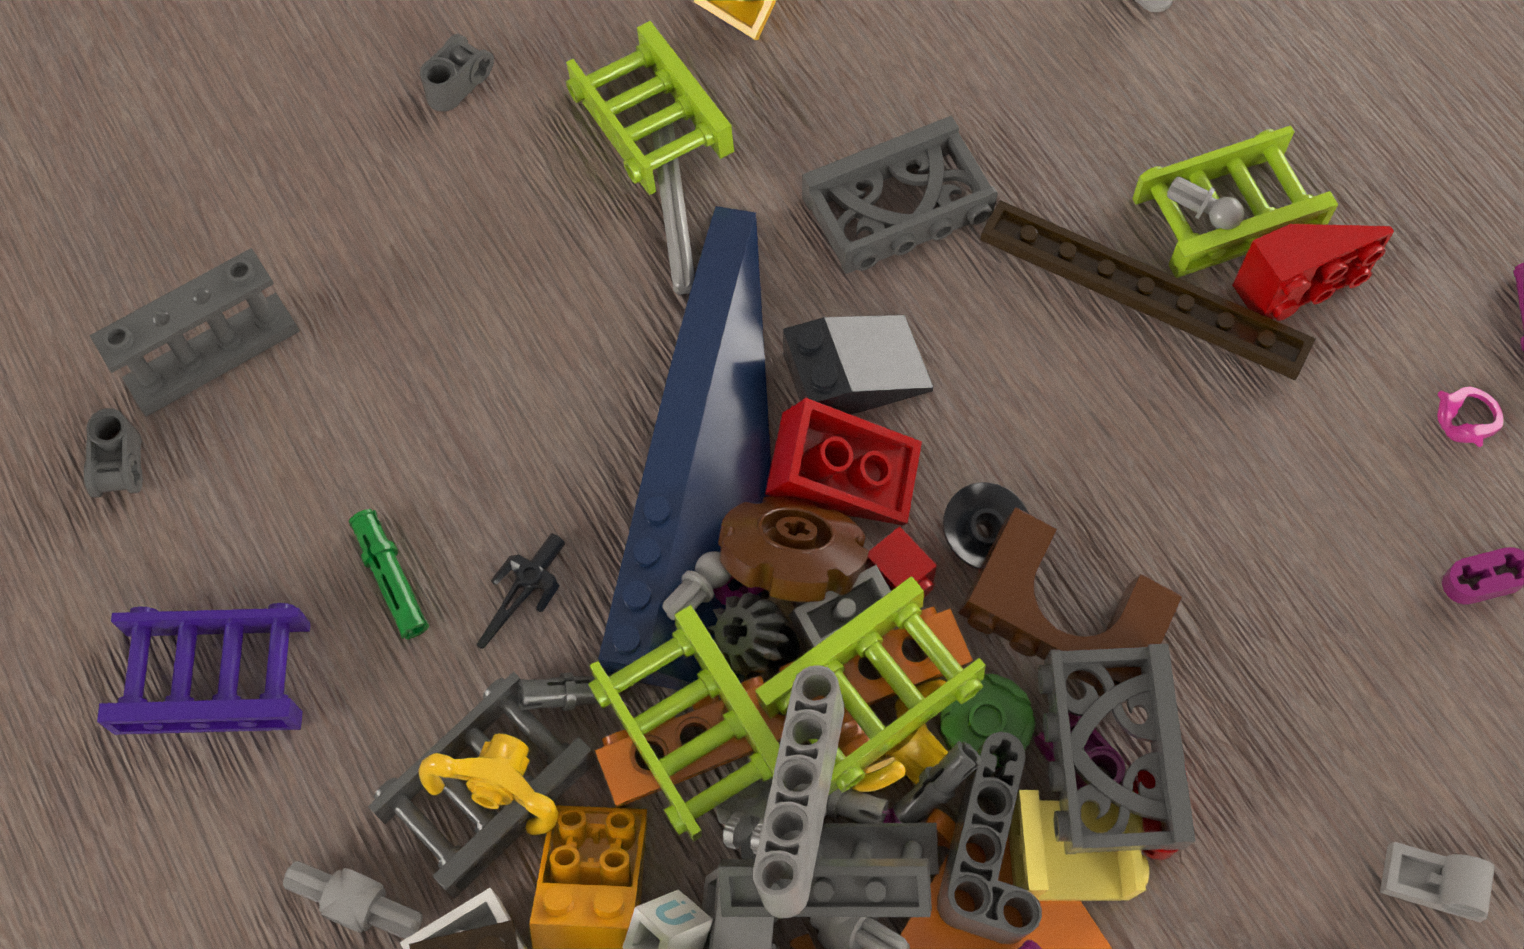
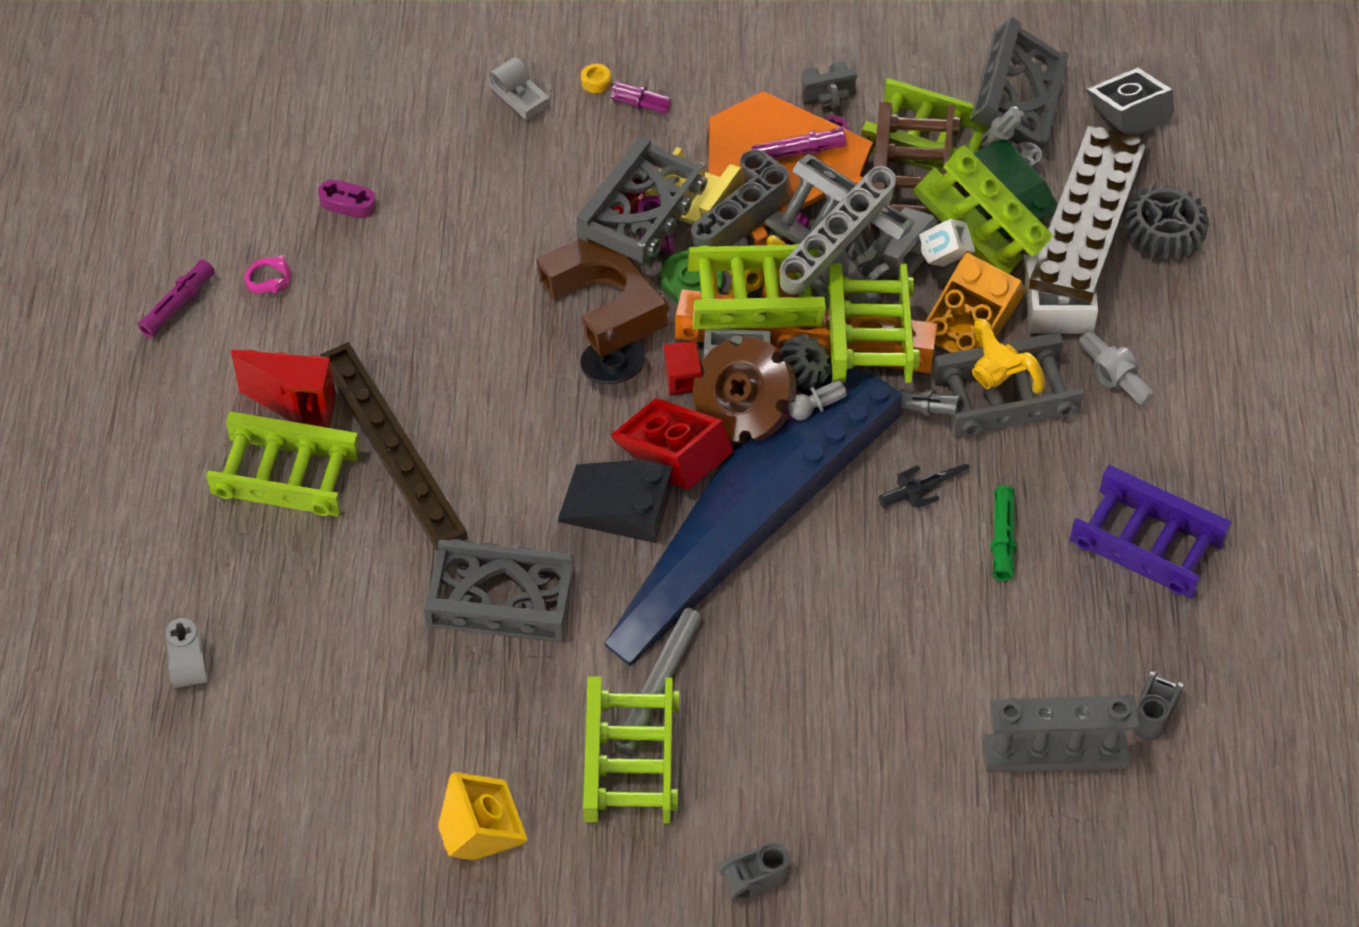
camera: 150 degrees left, 10 degrees down
dark grey pin [893,741,982,823] -> none
light grey axle [1167,177,1244,229] -> none

